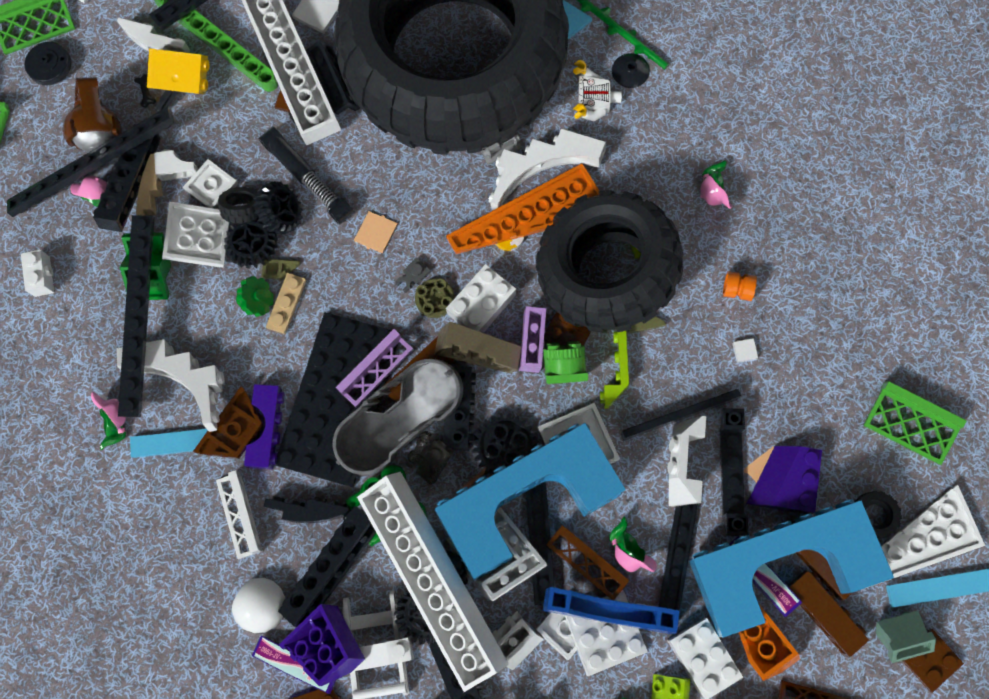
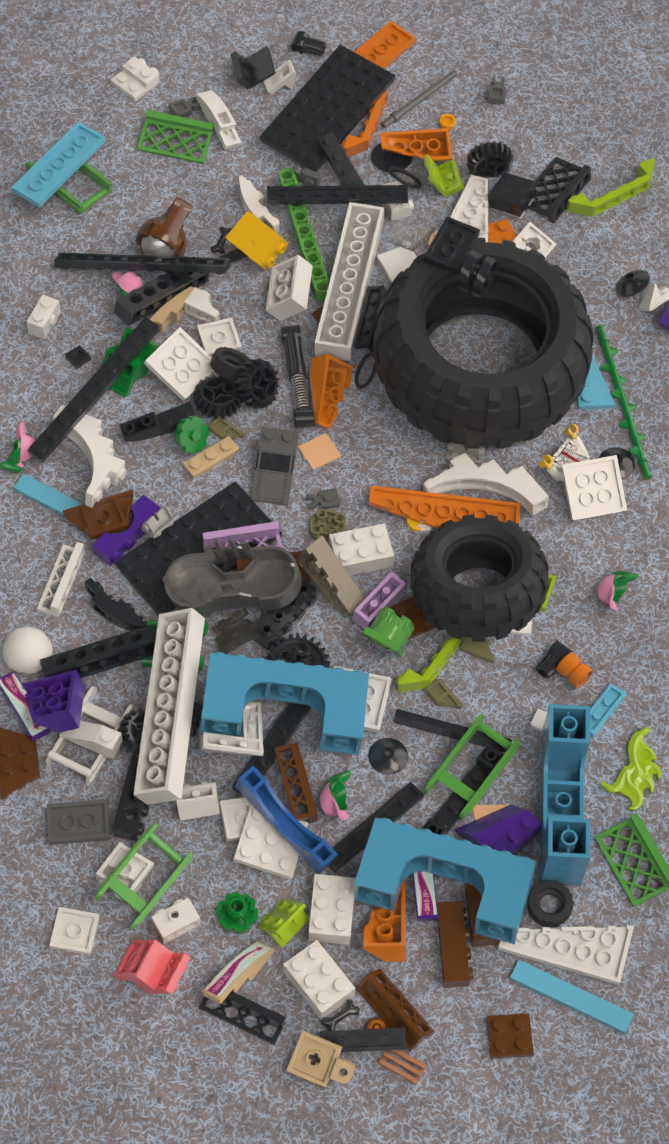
camera: 25 degrees right, 15 degrees down
black wheel [24,42,72,85] -> none
white slope [667,416,706,507] -> none
sand green hips [876,611,936,663] -> none
none -> black tile [65,345,91,369]
none -> black slope [119,402,196,441]
none -> light grey hinge [141,506,179,539]
none -> dark grey slope [251,427,299,506]
none -> white brick [266,255,313,321]
none -> orange wedge [310,354,353,429]
none -> black tyre [355,352,376,389]
none -> black dish [368,738,408,775]
none -> olive tile [424,678,462,709]
none -> bright green piece [424,714,520,820]
none -> black piece [536,640,573,679]
none -> dark azure arch [540,704,590,886]
none -> white plate [561,455,627,521]
none -> medium azure tile [590,683,627,738]
none -> lime piece [600,726,662,811]

